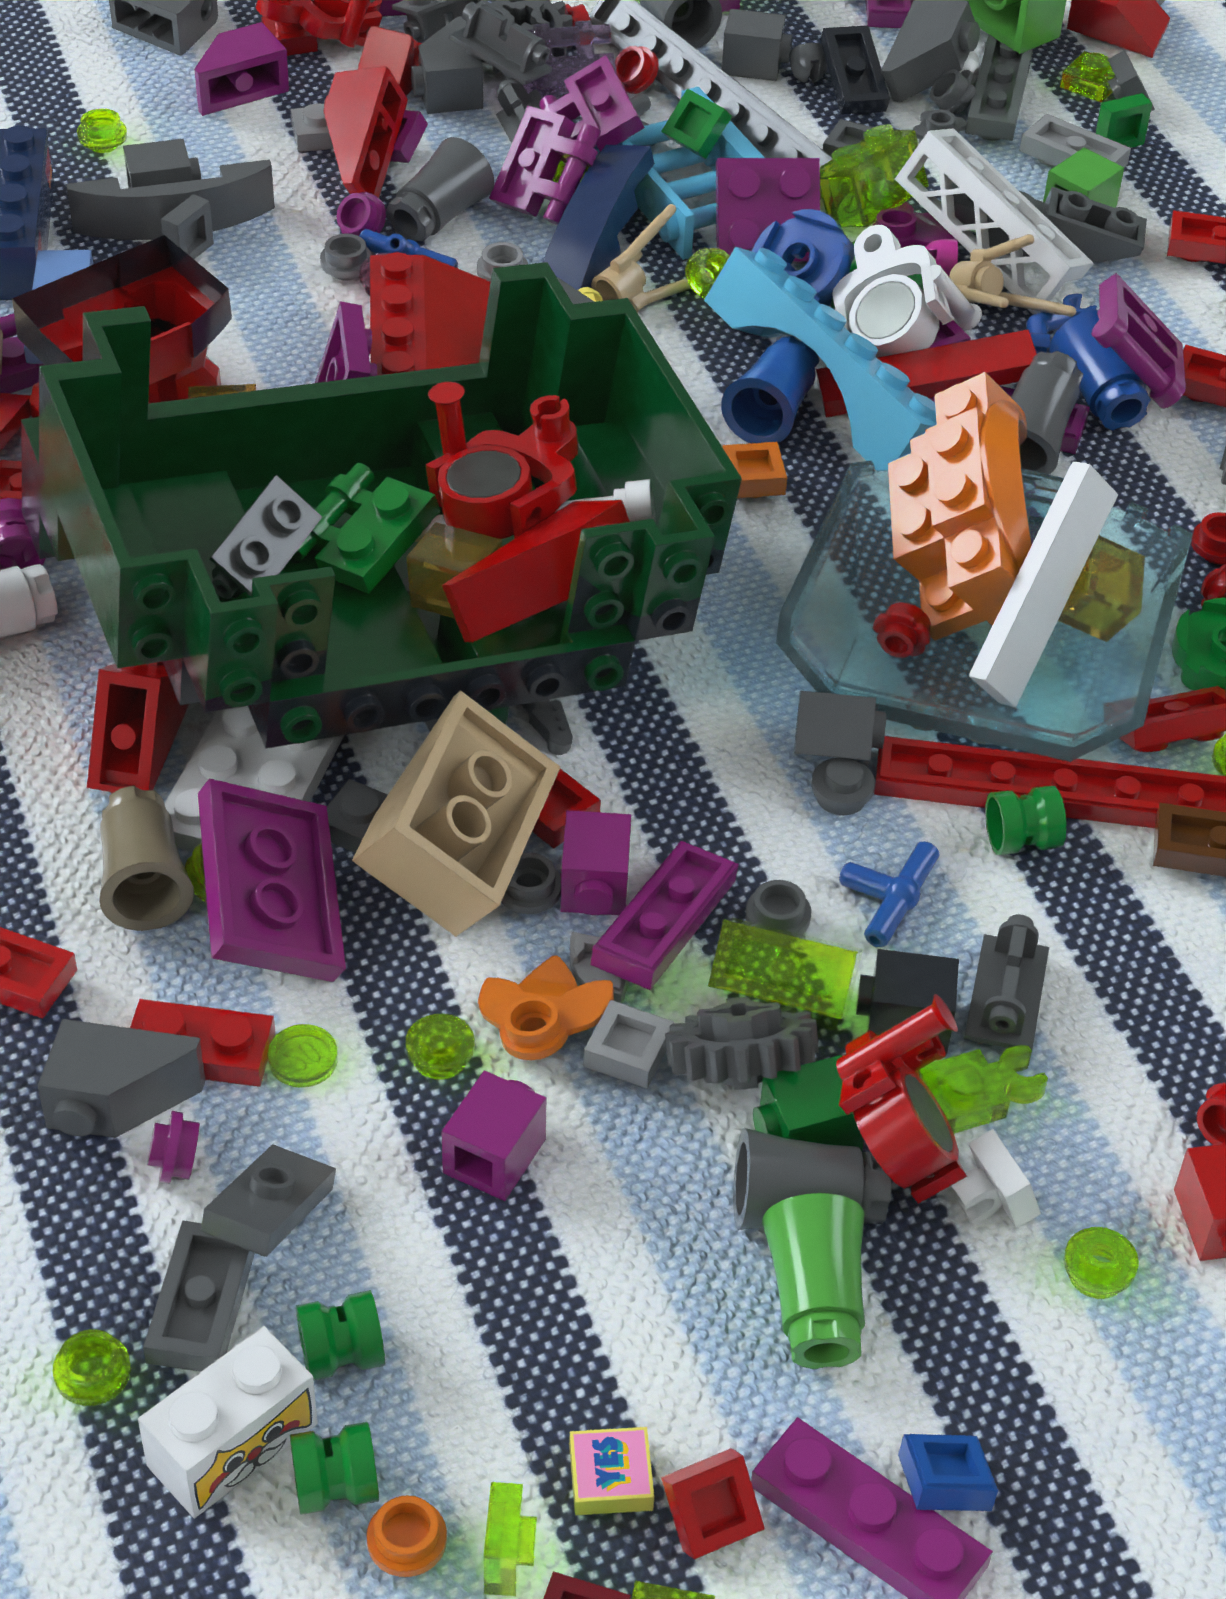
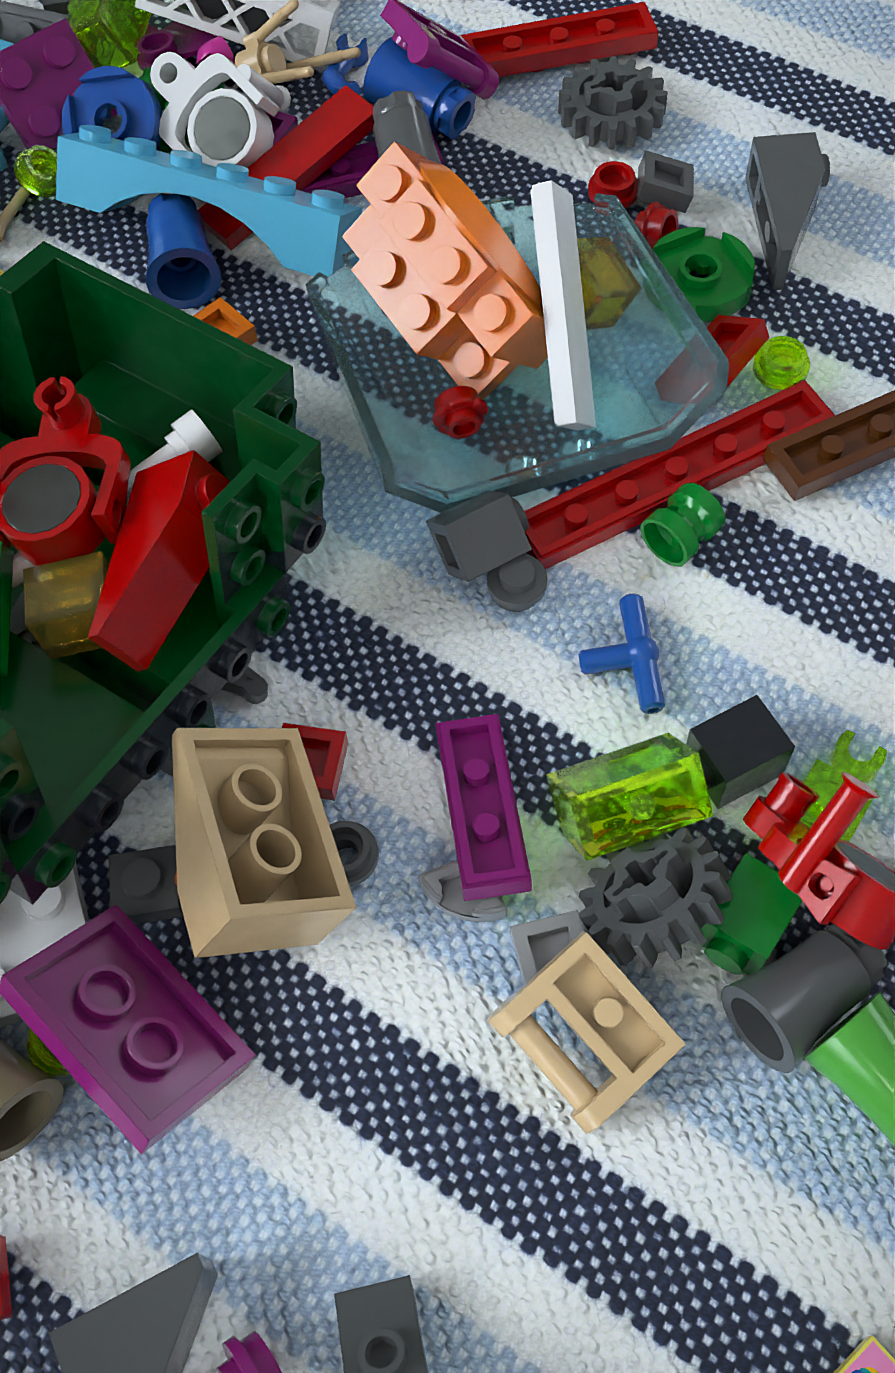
camera: 30 degrees left, 15 degrees up
red plate [130,999,276,1087] -> none
clear neon green piece [268,1024,338,1087] -> none
clear neon green plate [405,1014,475,1080] -> none
magenta brick [442,1070,547,1201] -> none
orange plate [478,955,614,1060] -> none
magenta brick [560,811,632,916] -> none
dark grey plate [745,880,812,942] -> none
dark grey hinge [964,914,1050,1053] -> none
none -> tan plate [487,931,686,1133]

